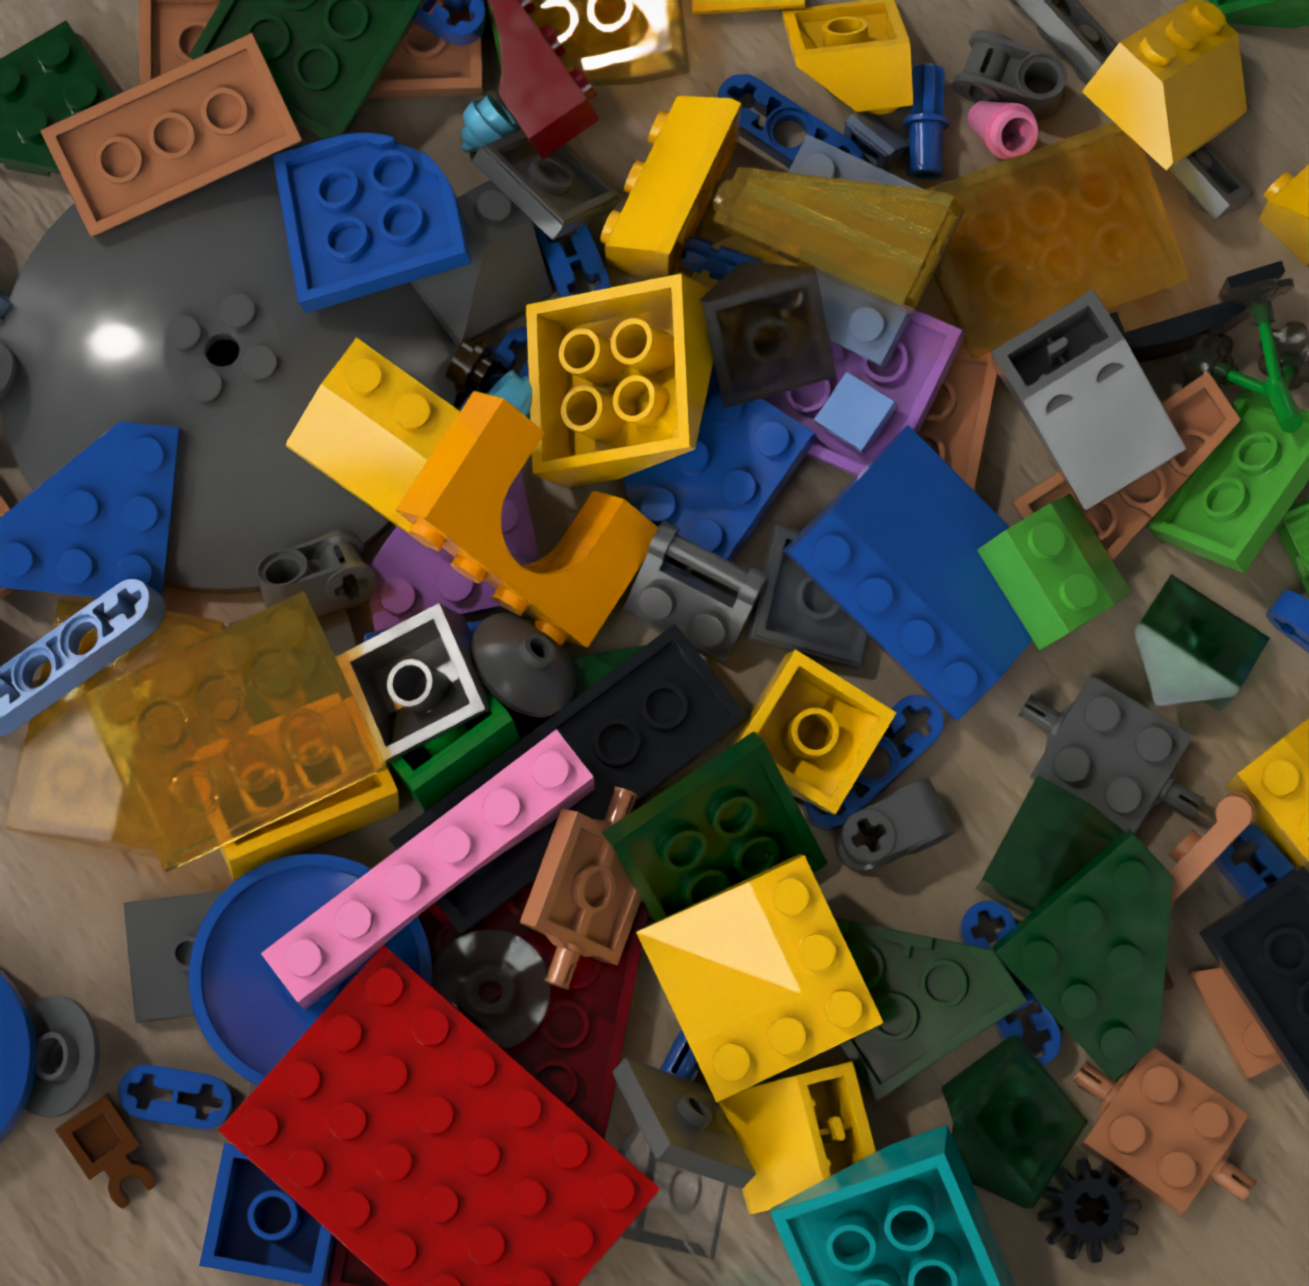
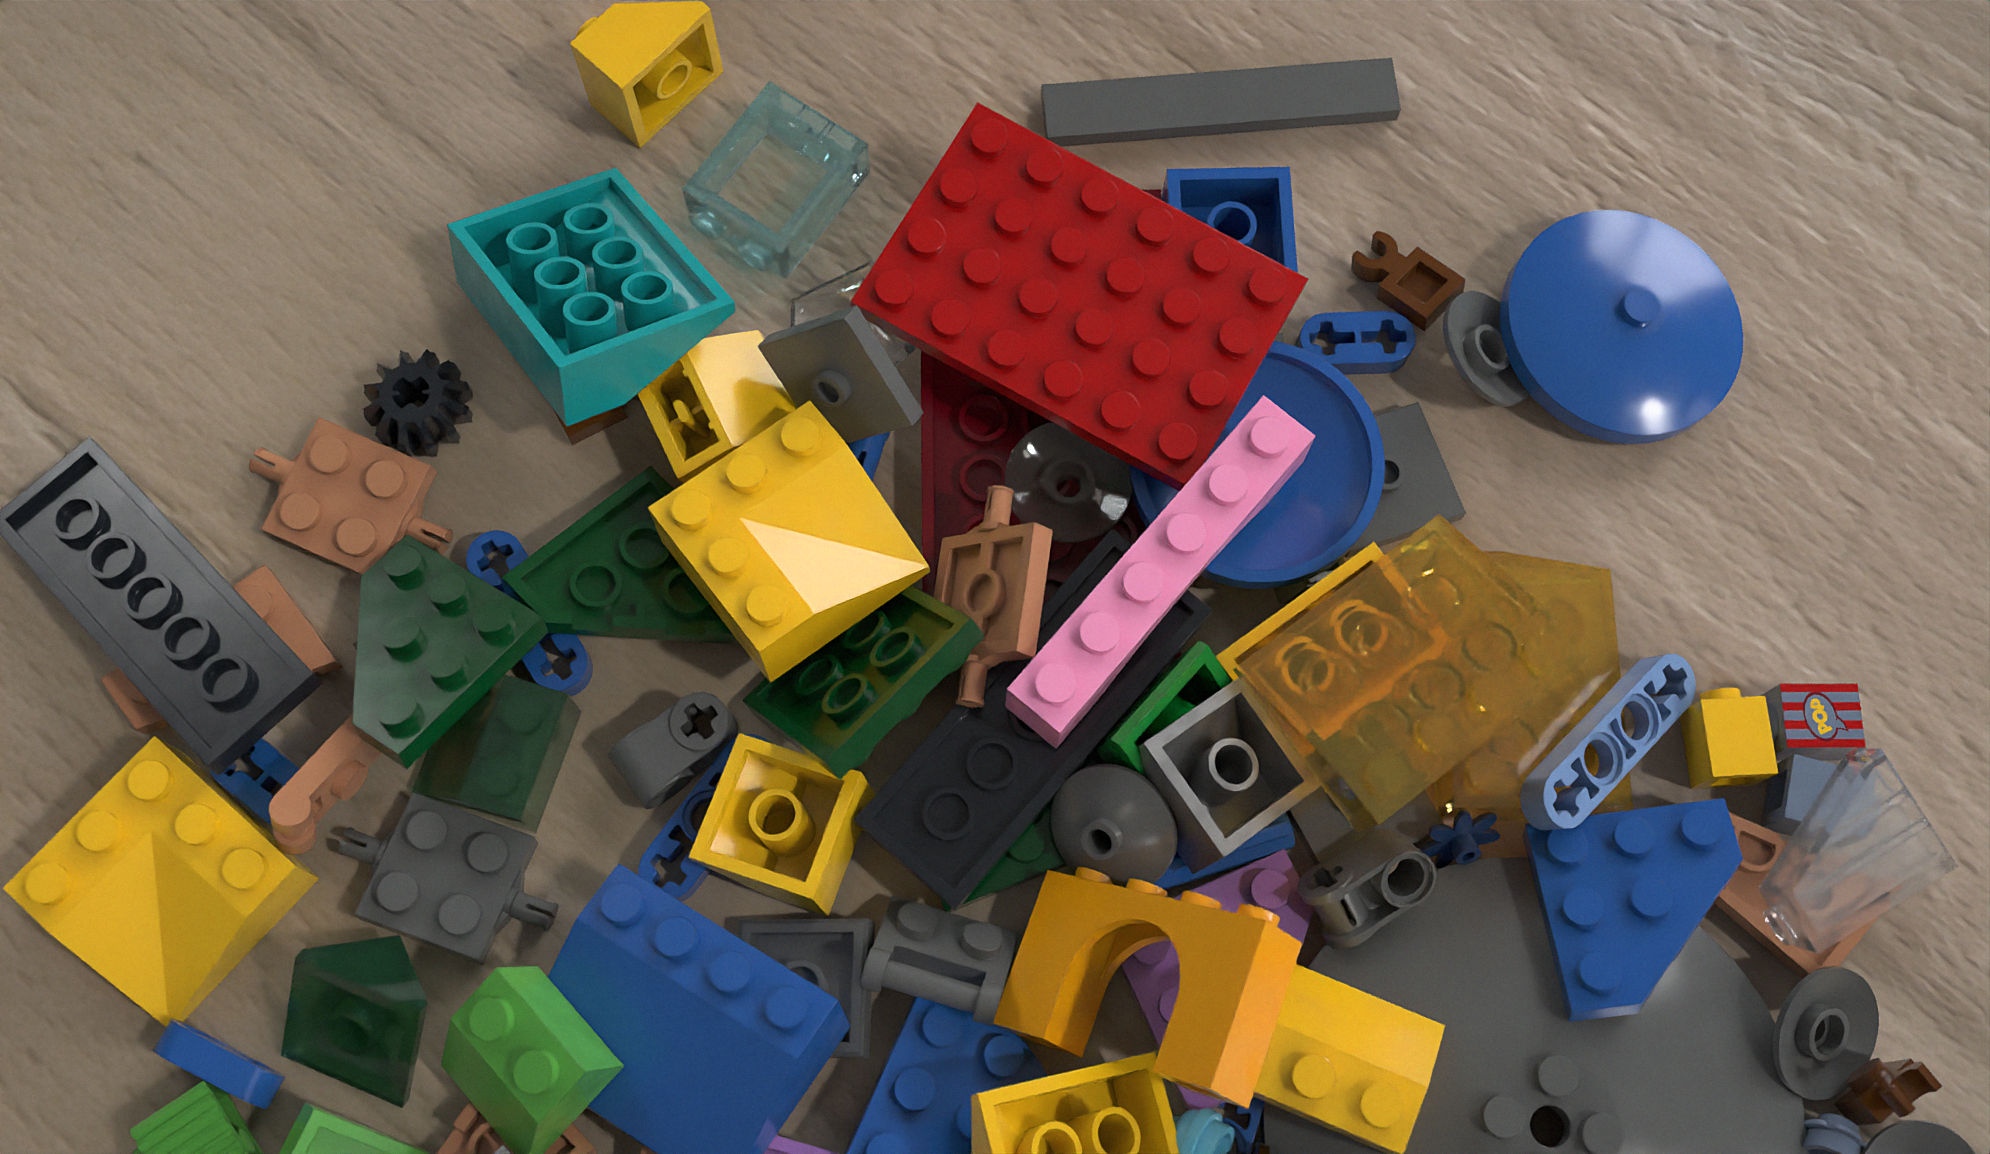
camera: 165 degrees right, 5 degrees down
clear green slope [941,1035,1088,1209] -> none
none -> dark blue plant [1419,810,1500,869]

